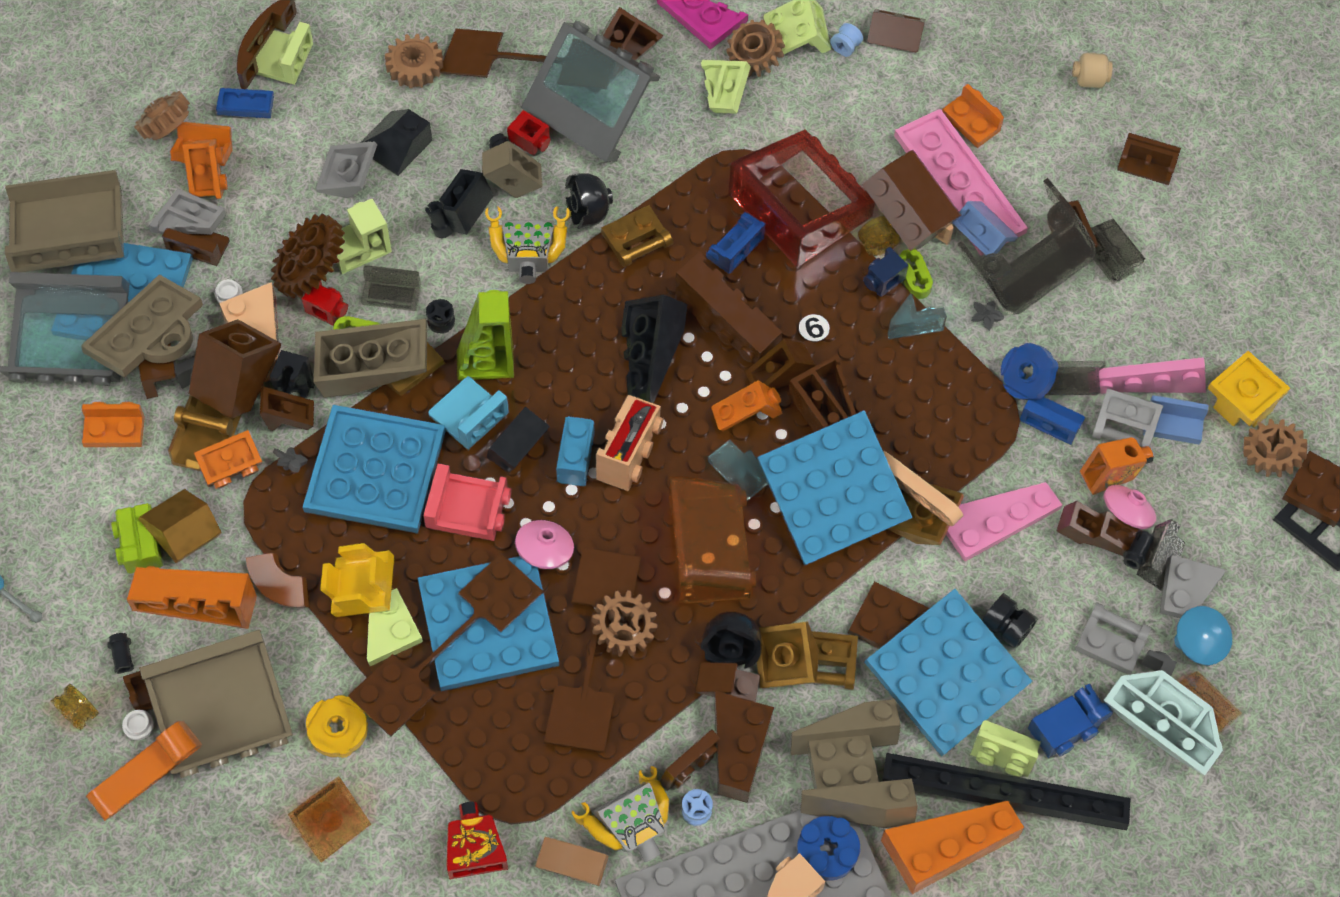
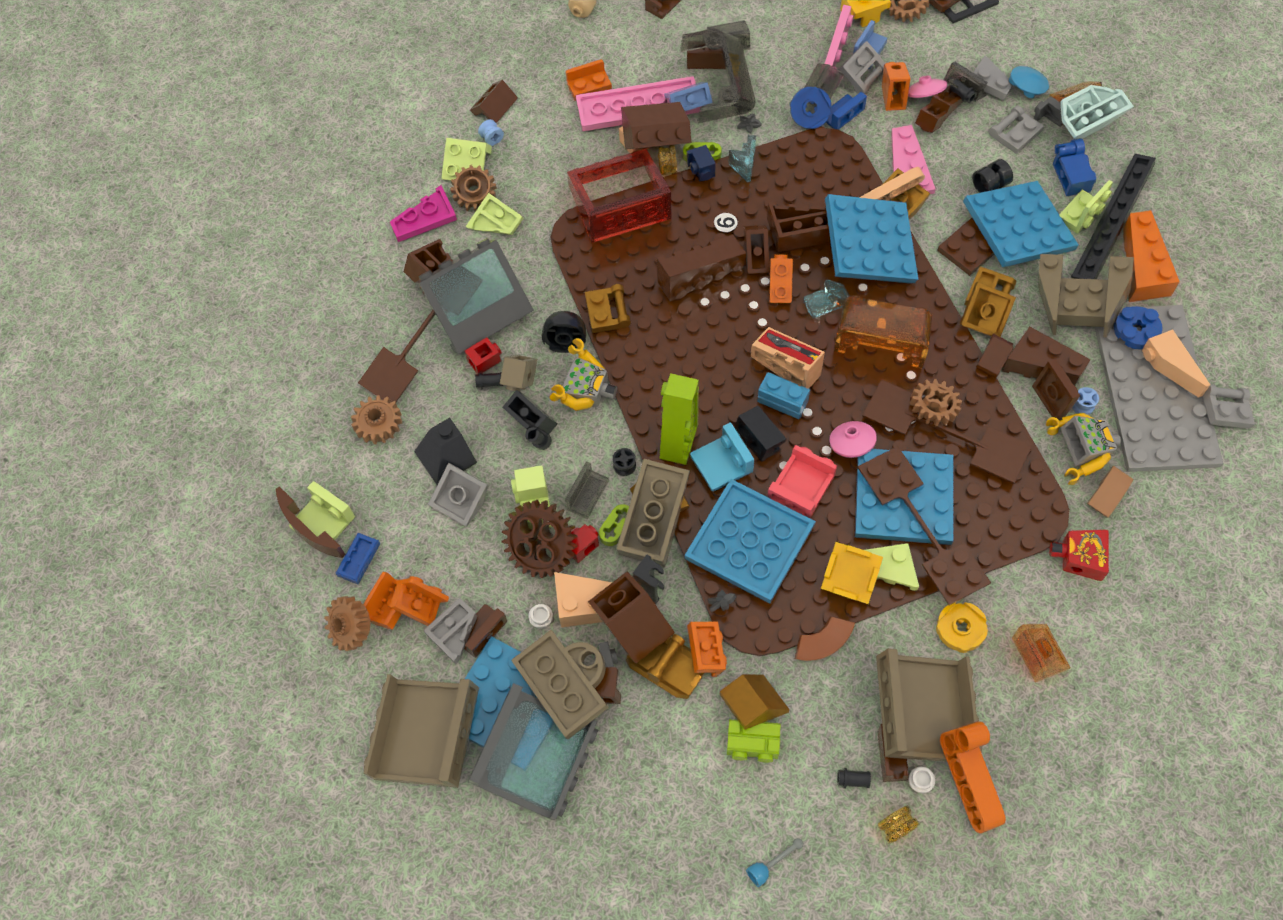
camera: 65 degrees left, 0 degrees up
orange bracket [82,402,145,447] -> none
orange wedge [127,566,257,629] -> none
reddish brown slope [260,386,314,431] -> none
black wedge [621,294,688,404] -> none
black cylinder [701,612,762,669] -> none
blue hinge [706,212,766,274] -> none

